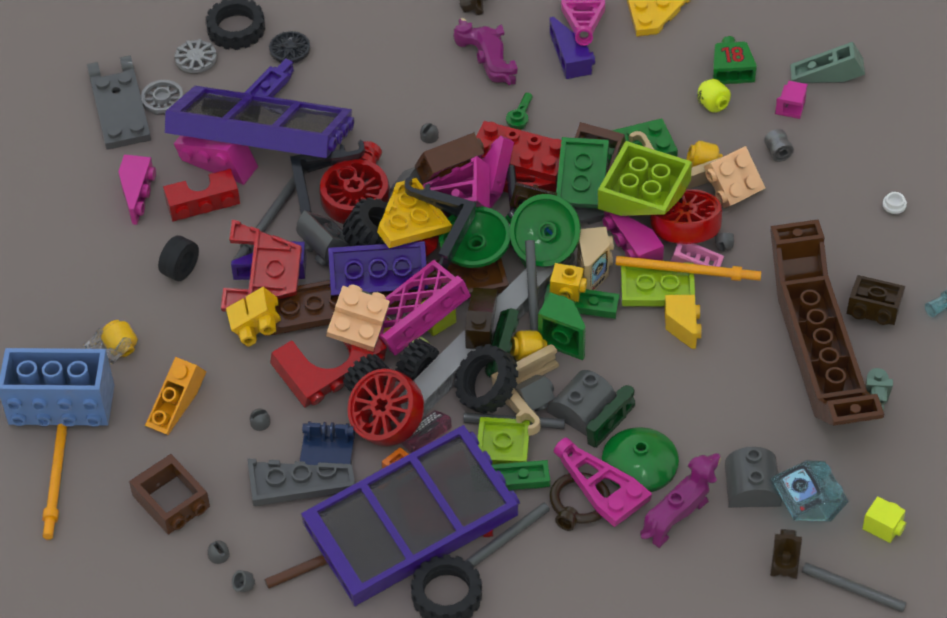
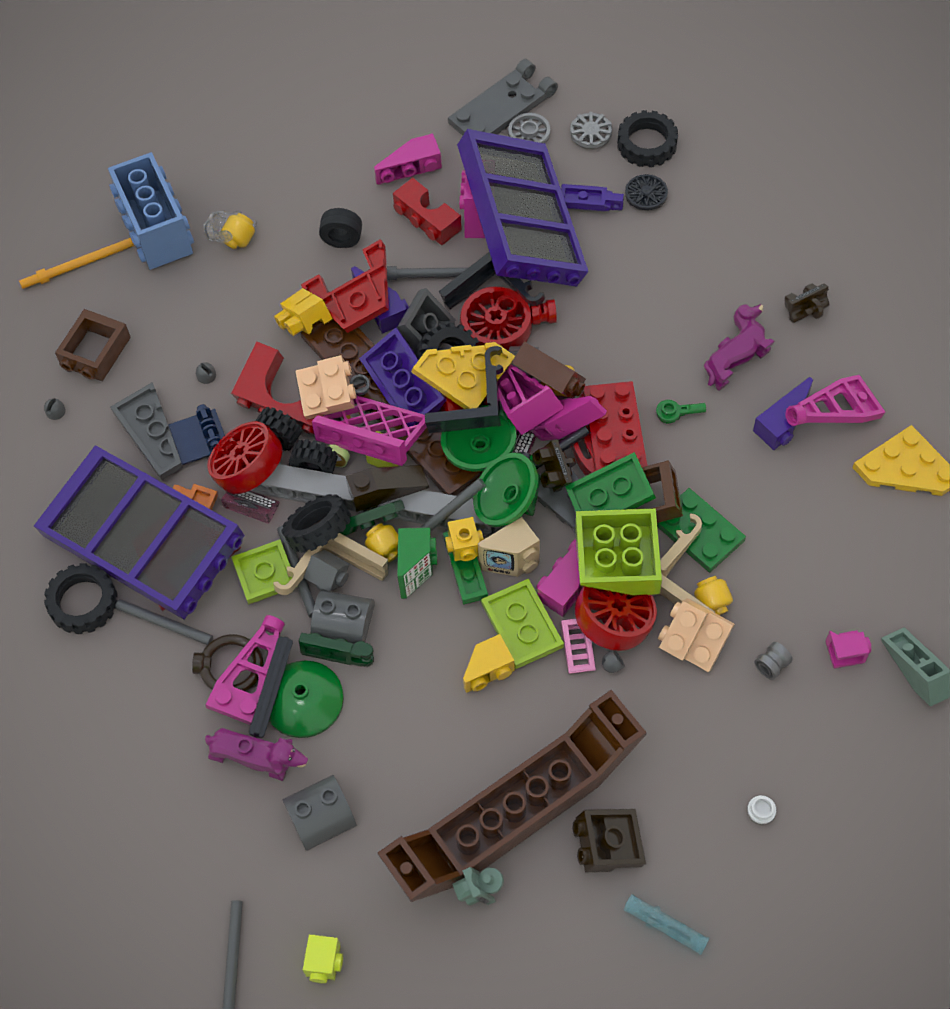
camera: 65 degrees right, 10 degrees up
light orange slope [145,357,207,435] -> none
dark grey hinge [232,570,255,592] -> none
reddish brown bar [264,555,328,589] -> none
dark grey hinge [420,123,439,143] -> none
green plate [471,460,550,493] -> none
light orange bar [615,256,762,281] -> none
neon yellow head [697,79,731,113] -> none
green torso [712,36,757,84] -> none
dark brown hips [770,529,802,579] -> none
clear light blue slope [771,460,849,521] -> none
none -> black axle [249,636,293,738]

